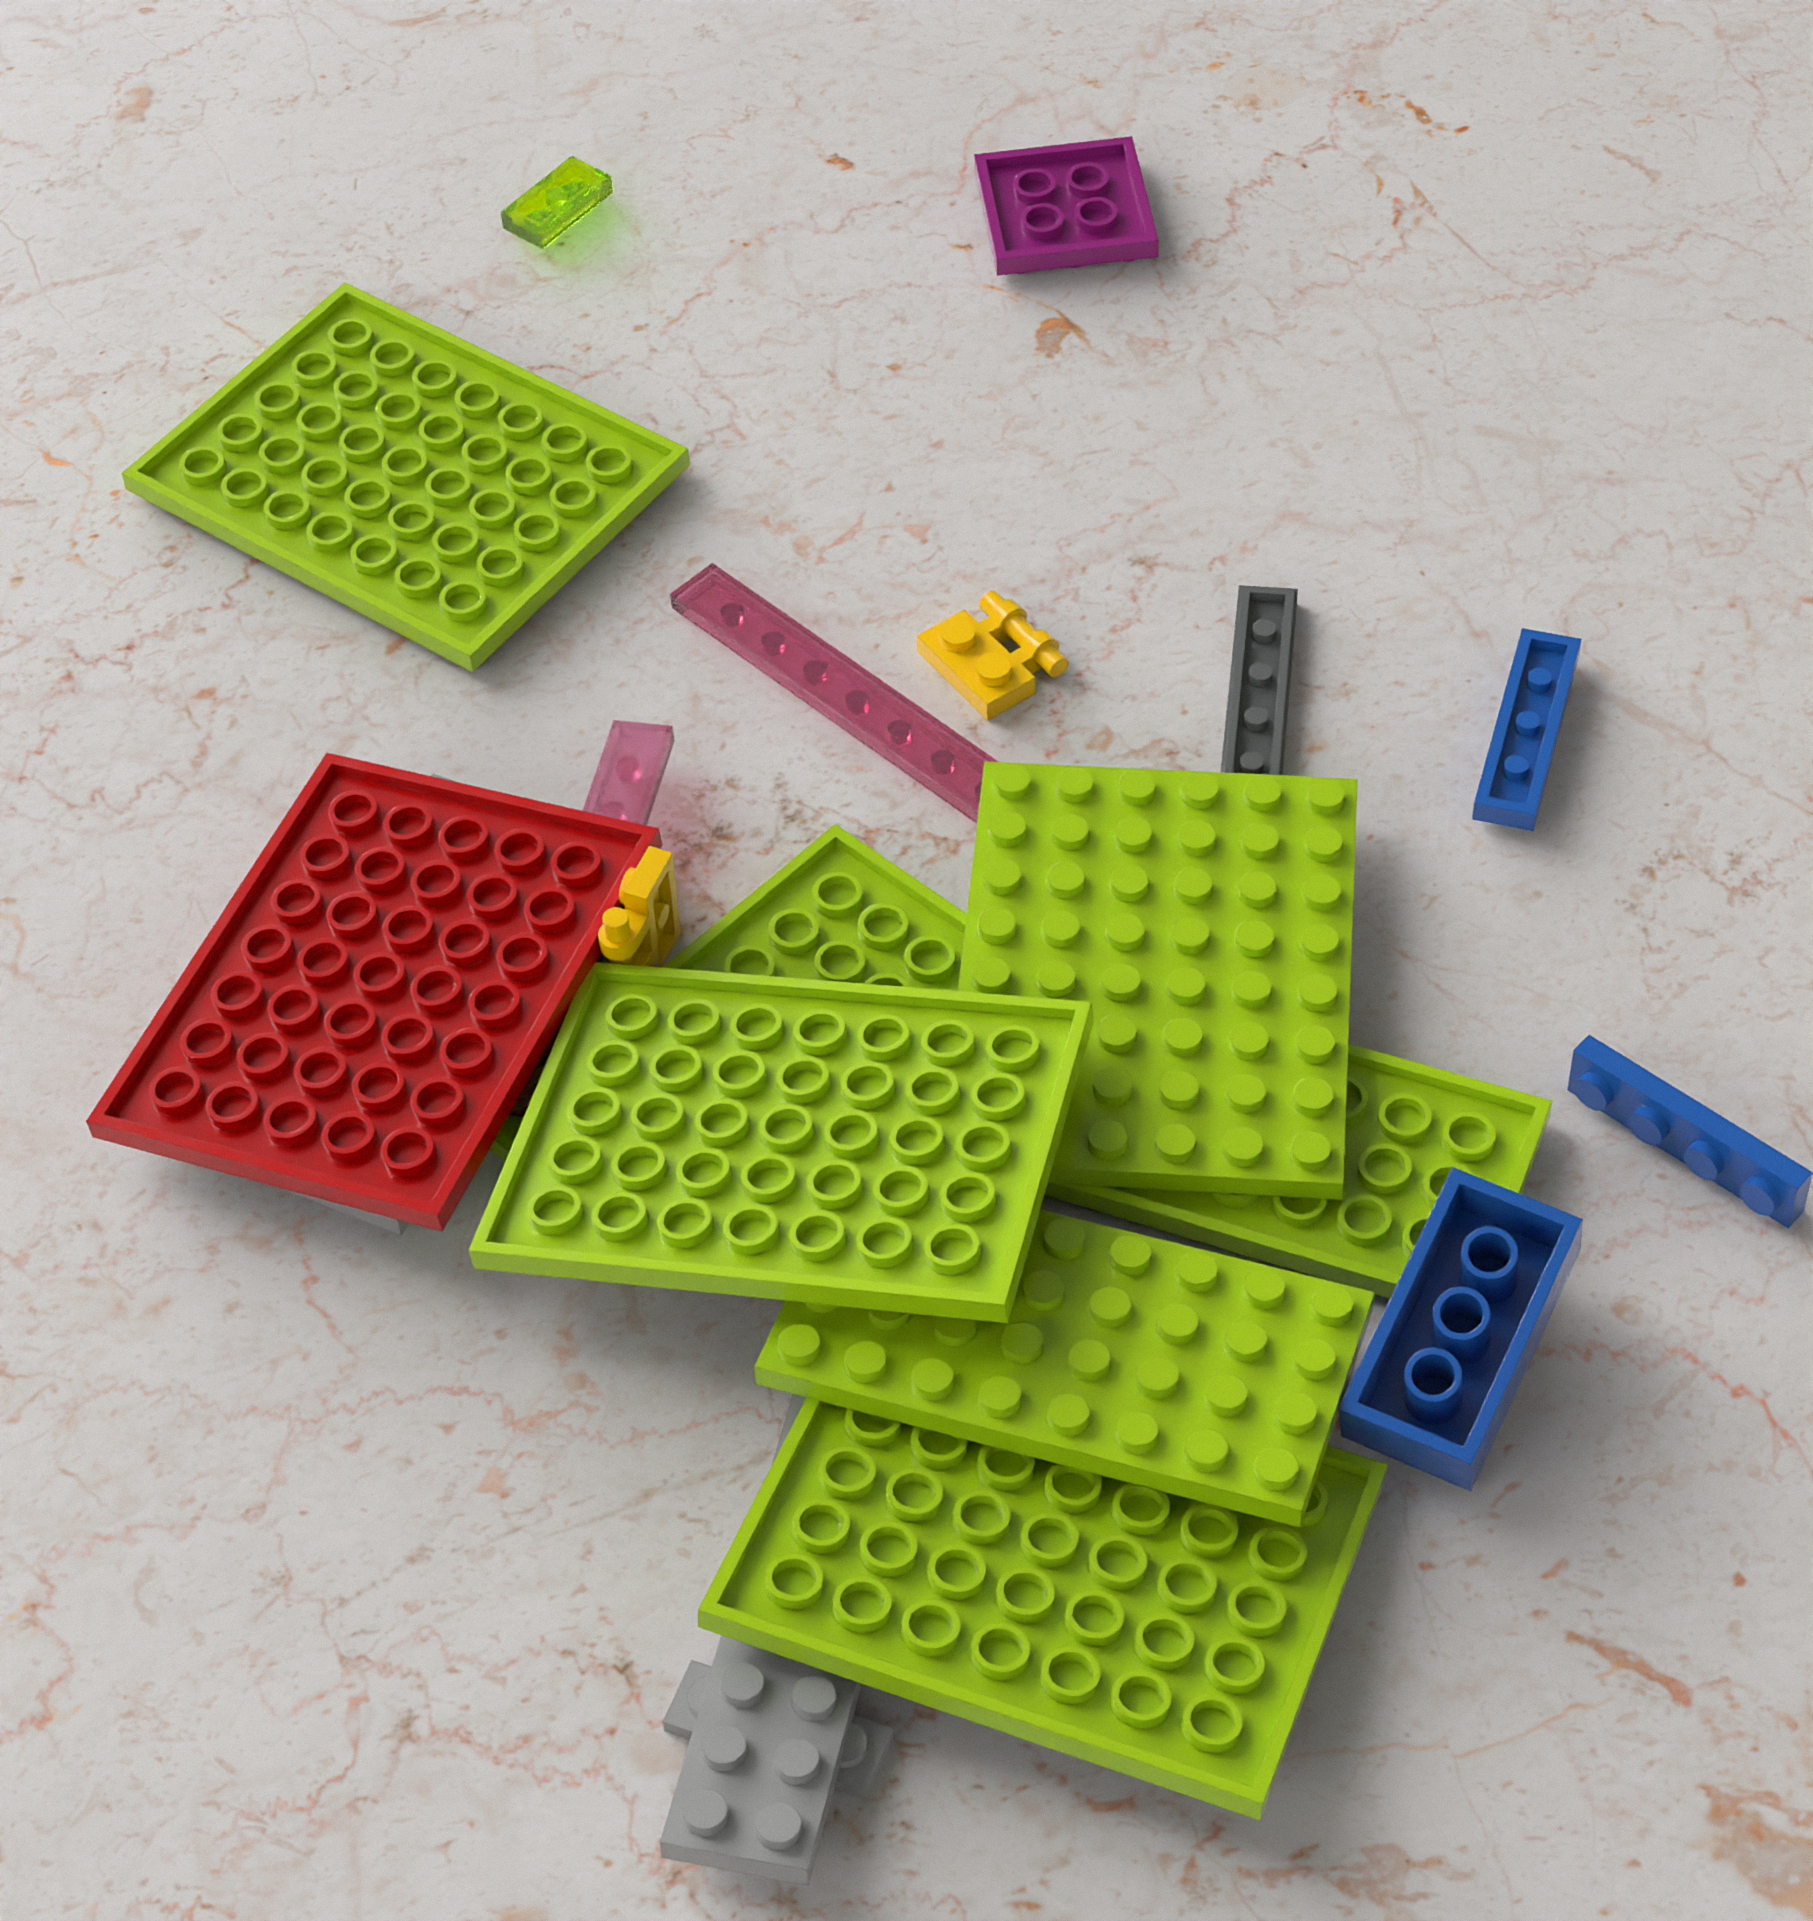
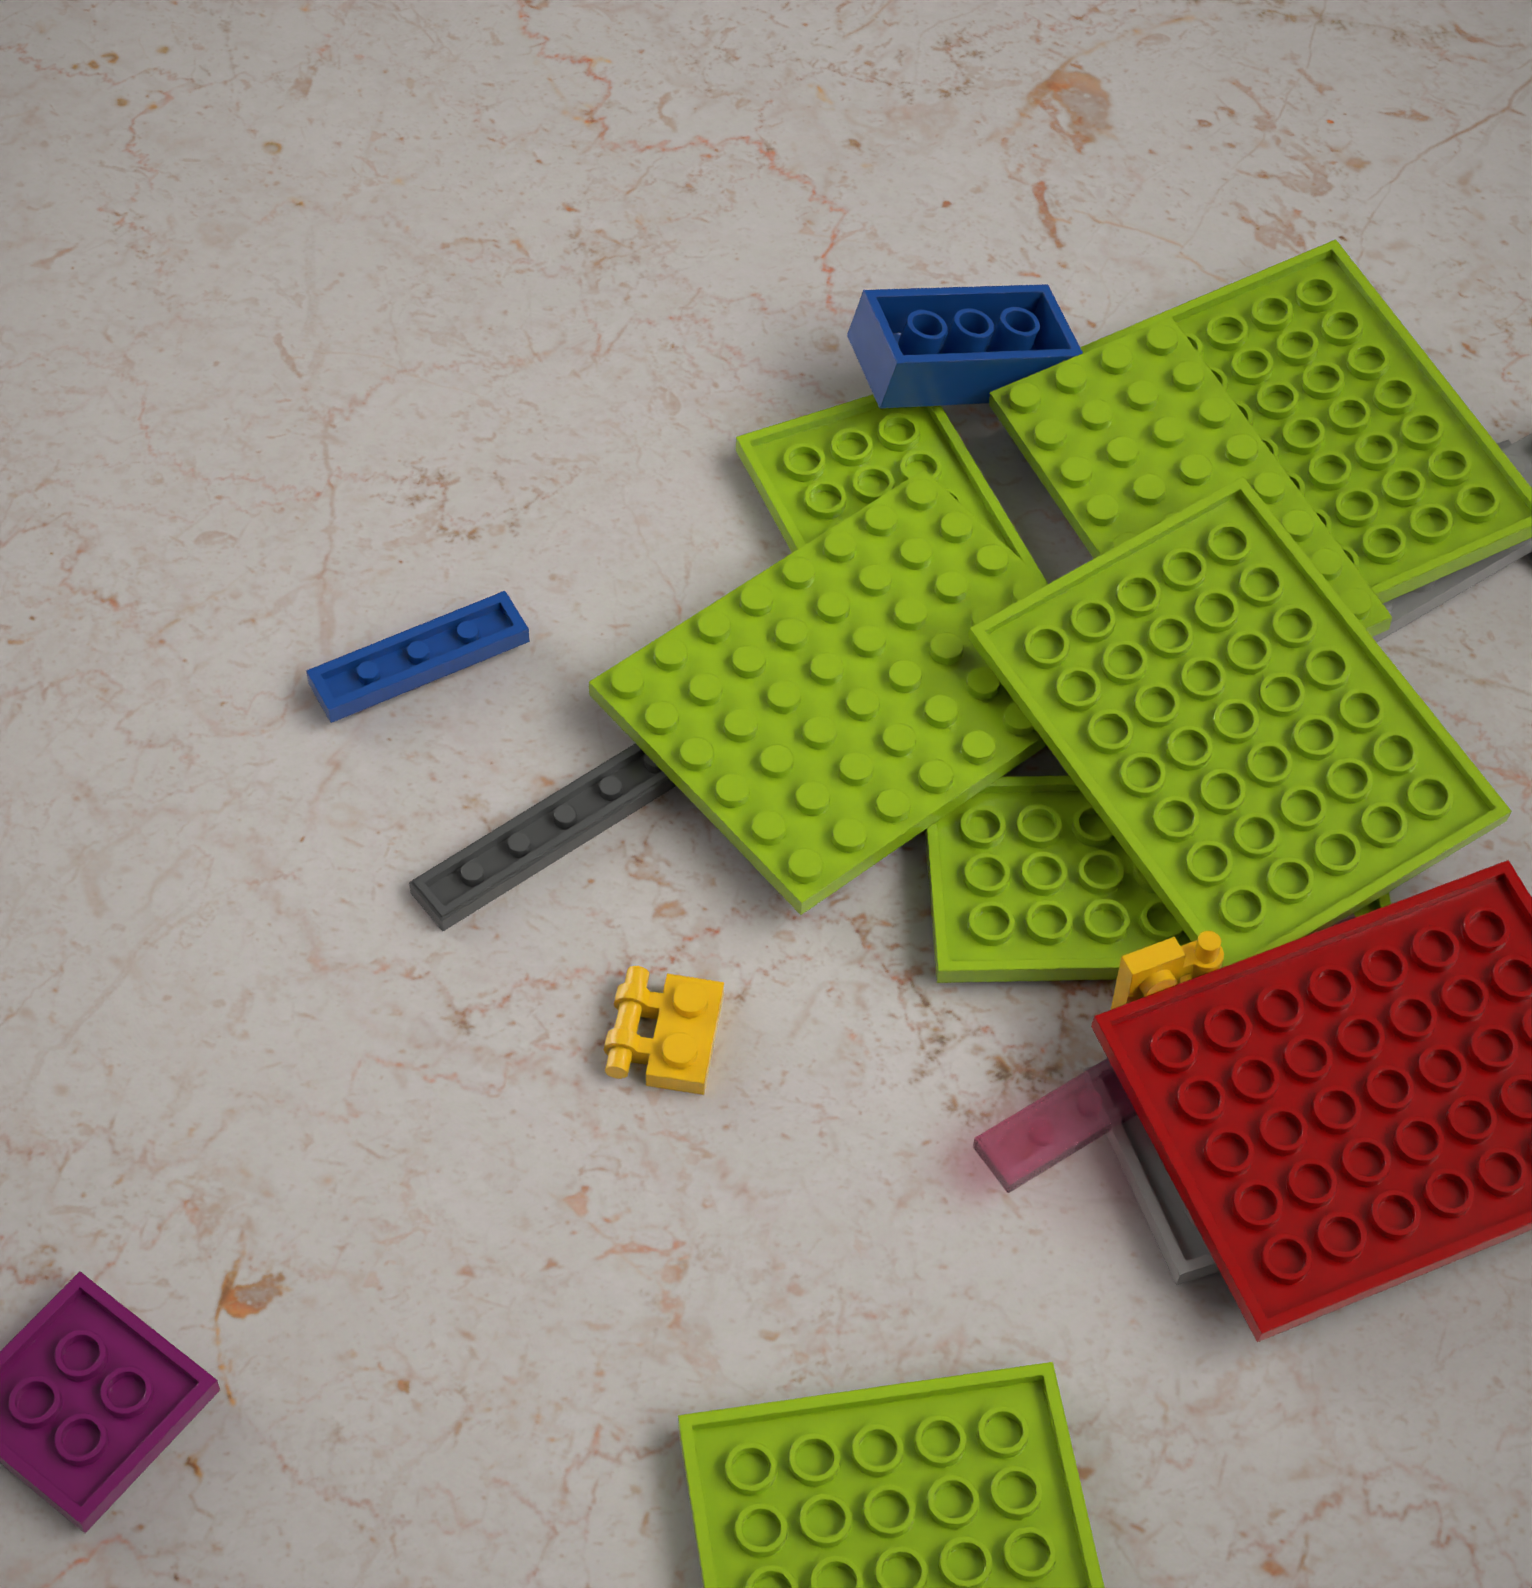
camera: 140 degrees left, 5 degrees up
clear pink tile [670,563,999,824] -> none
blue plate [1567,1035,1813,1229] -> none

